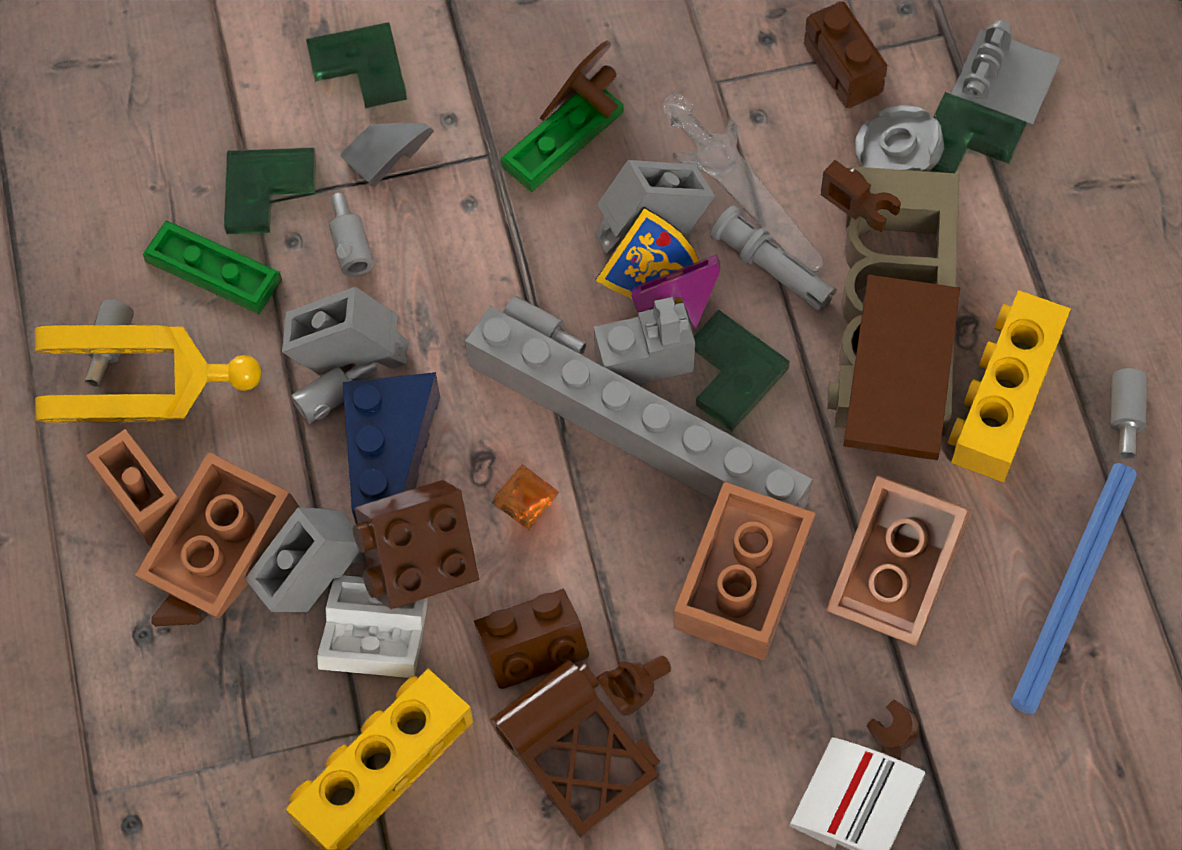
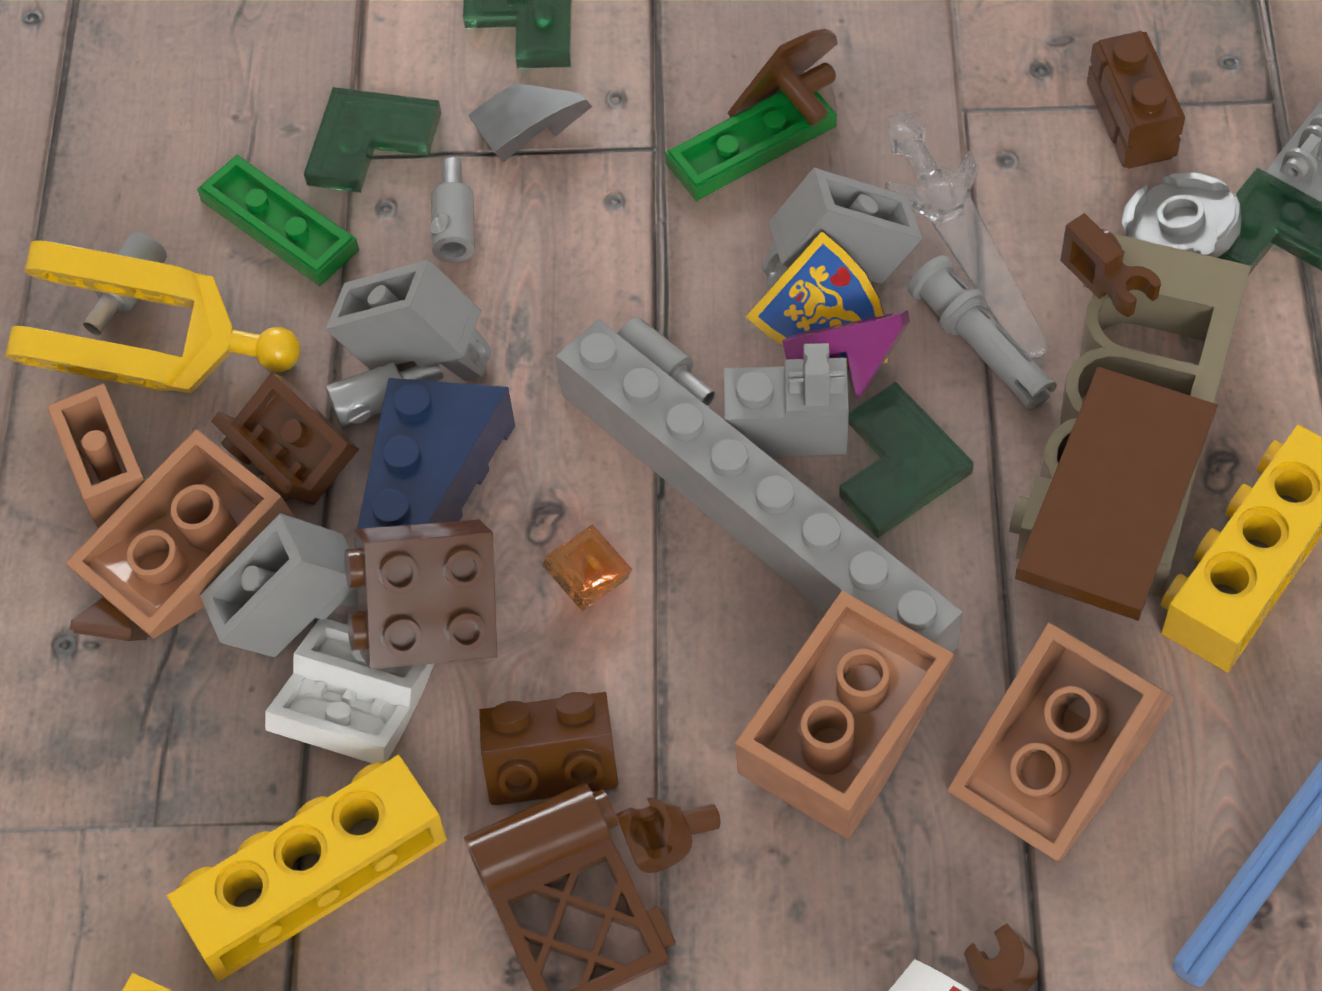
camera: 15 degrees right, 5 degrees down
none -> reddish brown bracket [211,372,359,505]

